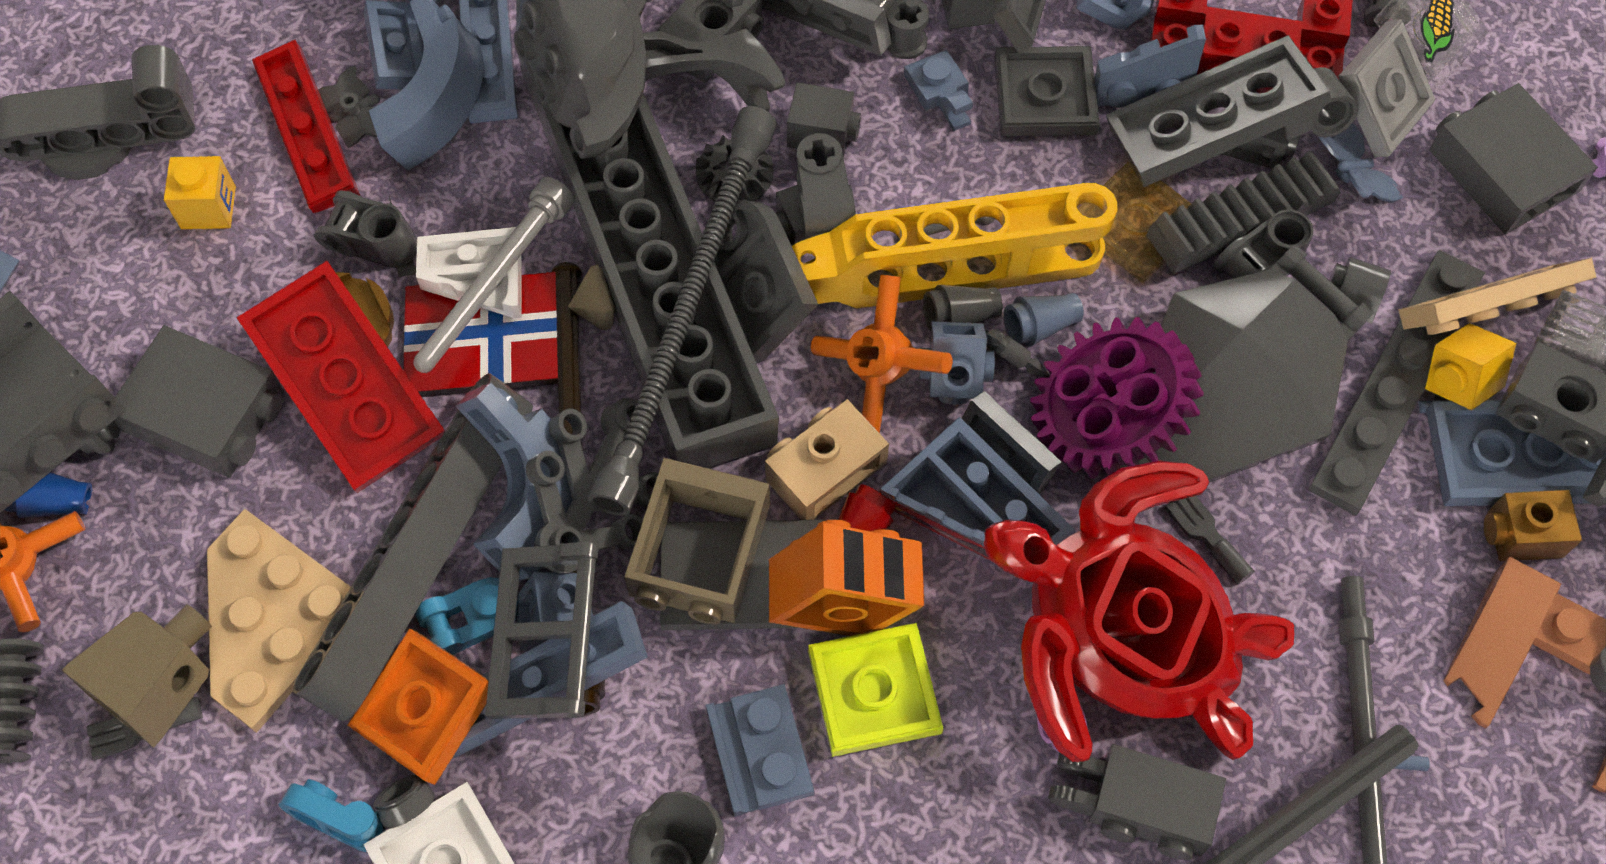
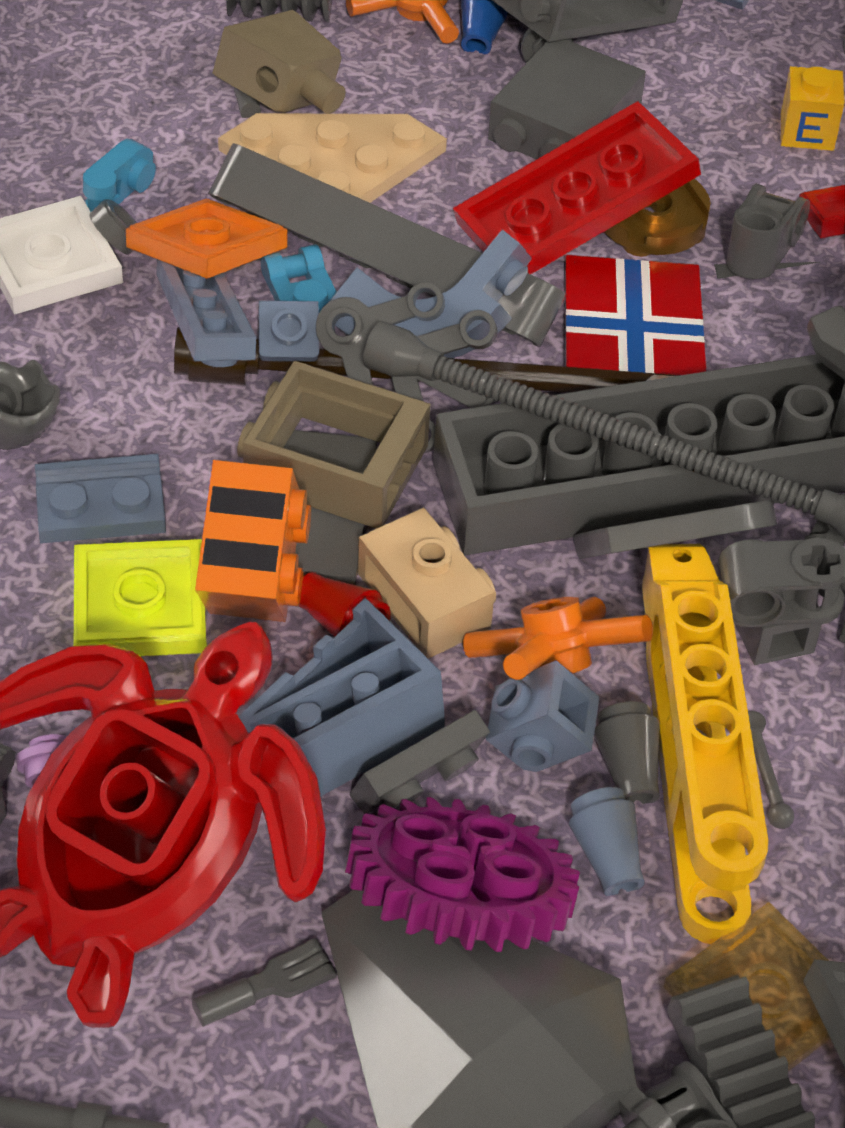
camera: 95 degrees right, 15 degrees down
light grey piece [413,177,575,373] -> none
white wing [416,227,522,318] -> none
dark grey window [485,542,599,719] -> none
dark grey piece [985,330,1050,378] -> none

